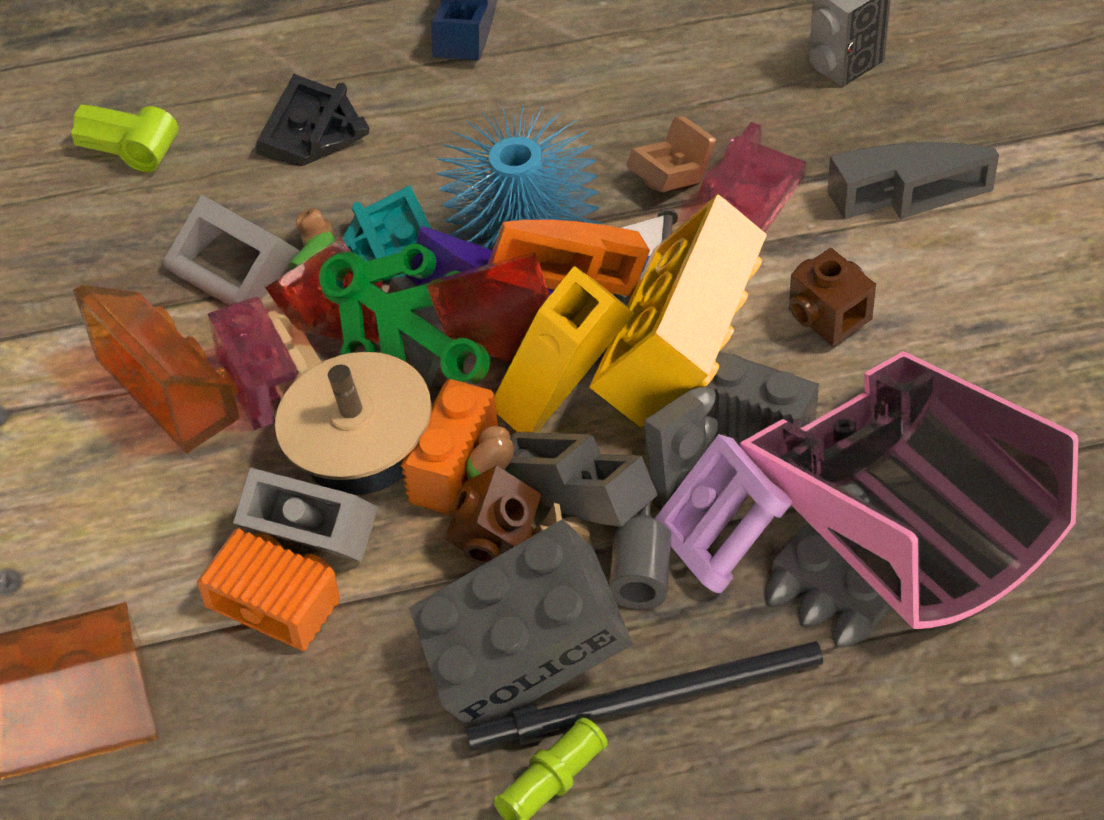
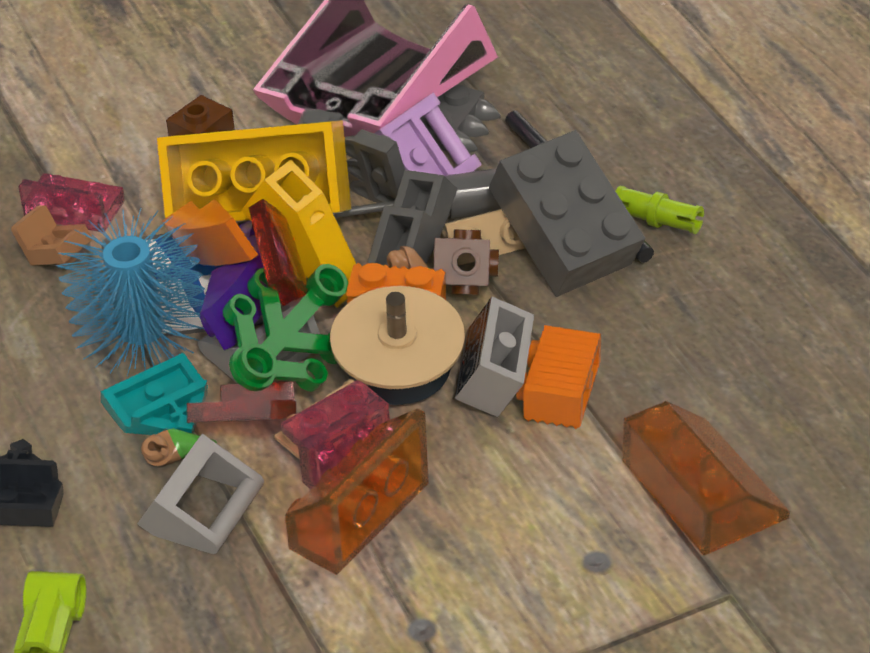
camera: 105 degrees left, 10 degrees down
dark grey slope [827,142,999,220] -> none

